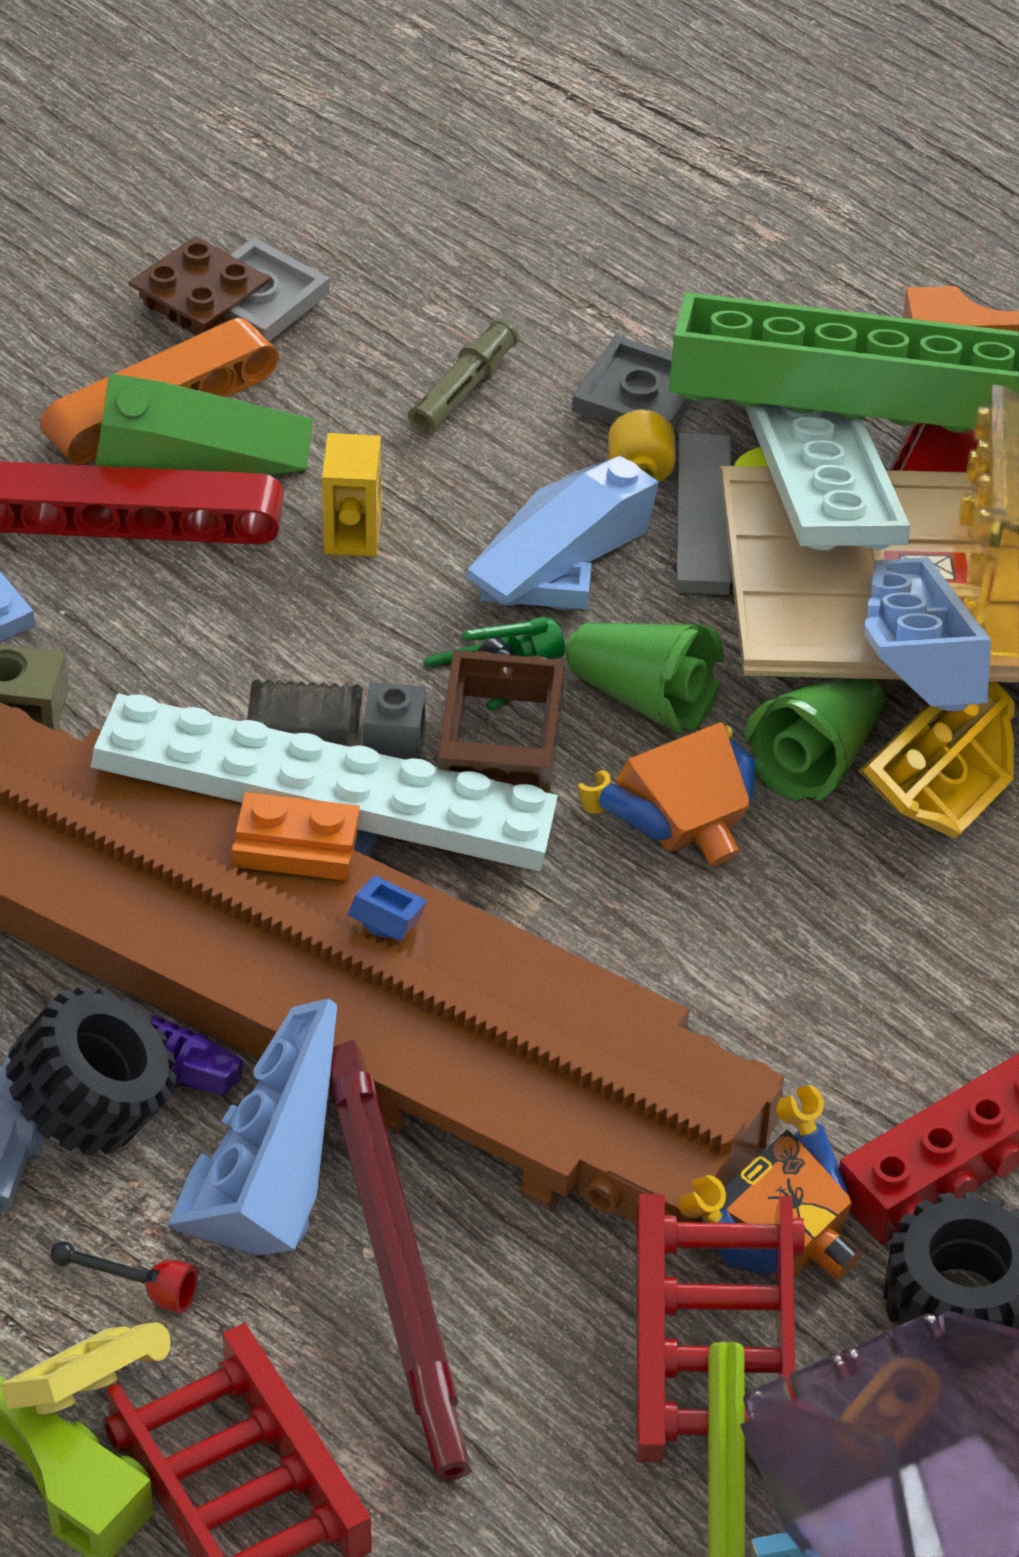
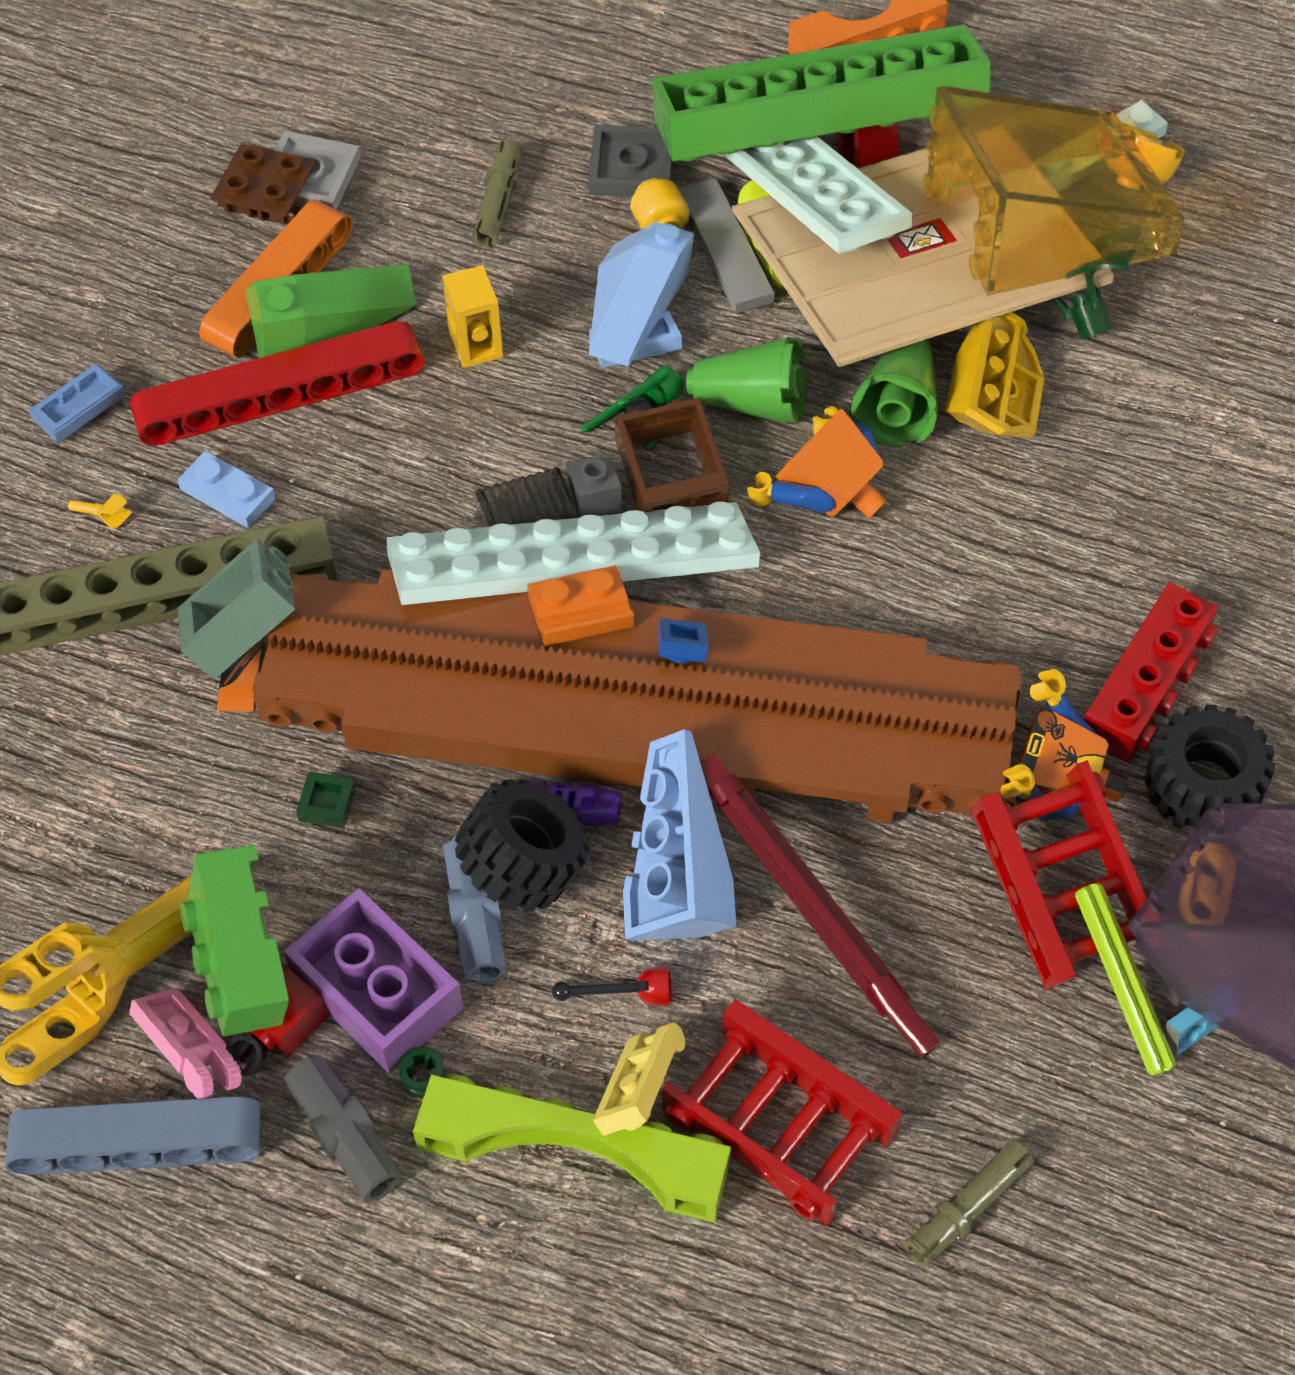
camera: 20 degrees left, 10 degrees up
light blue wedge [864,557,991,711] -> none

